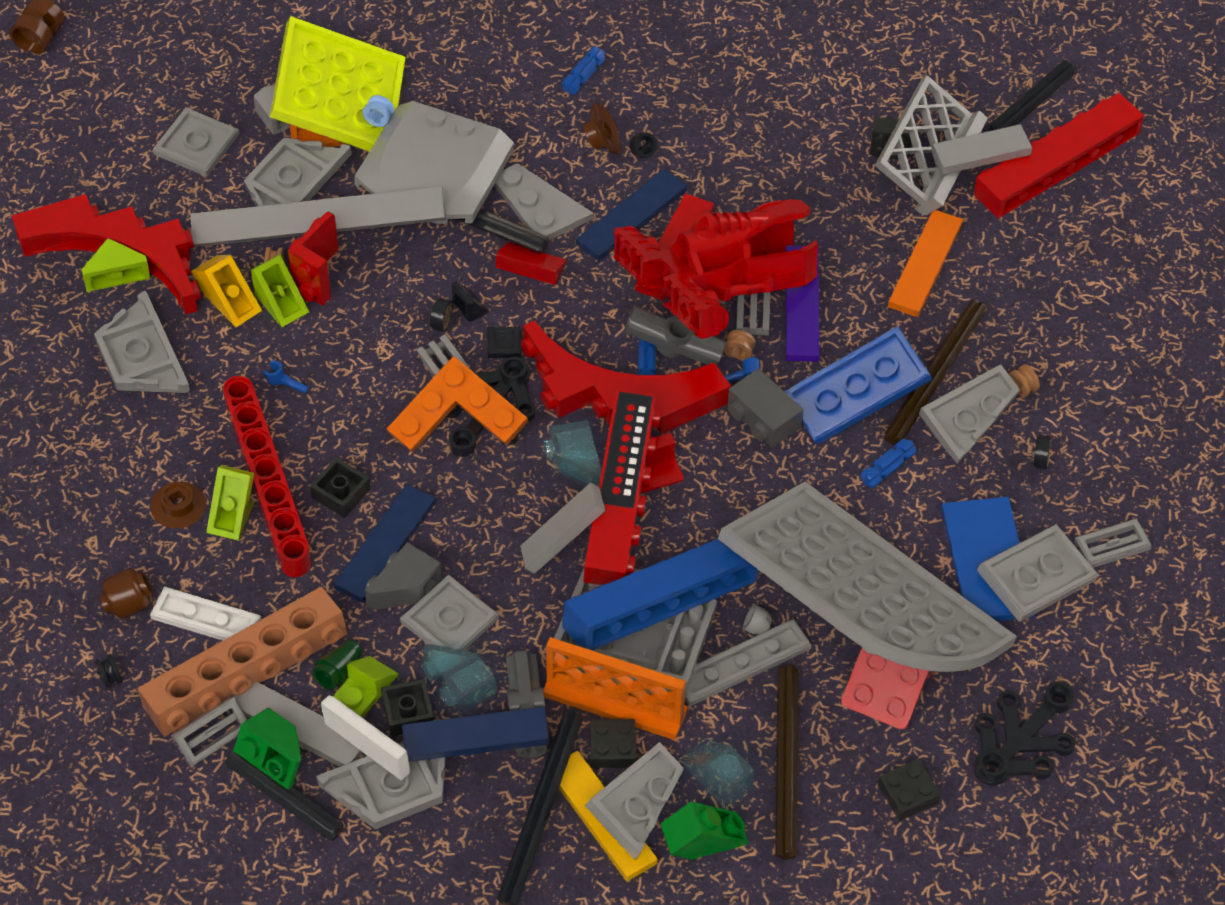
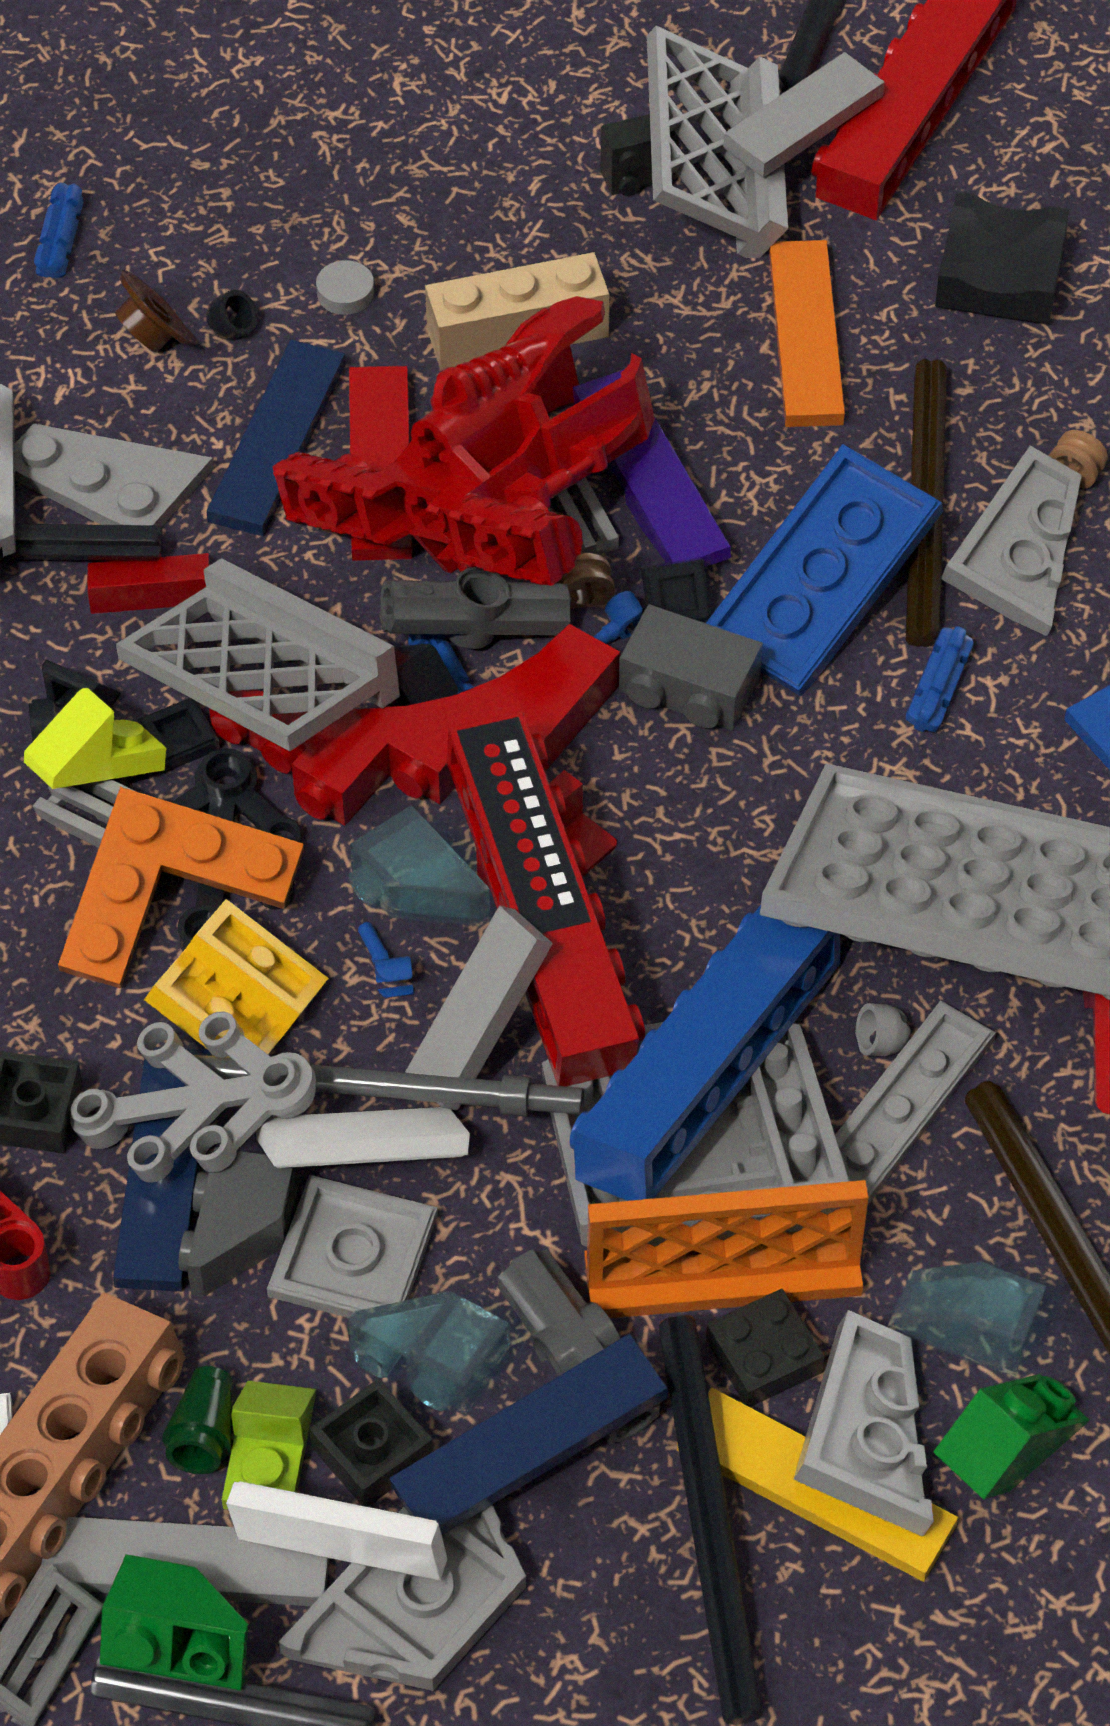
camera: 25 degrees left, 0 degrees up
none -> neon yellow slope [24,688,167,789]
none -> light grey plant [70,1012,316,1183]
none -> light grey fence [116,558,400,751]
none -> yellow slope [144,899,329,1058]
none -> dark grey bar [192,1054,584,1117]
none -> white tile [256,1107,470,1168]
none -> light grey tile [316,260,374,315]
none -> blue hand [358,922,414,998]
none -> black slope [394,644,458,706]
none -> tan brick [425,252,609,370]
none -> black tile [640,558,712,621]
none -> black brick [935,192,1070,324]

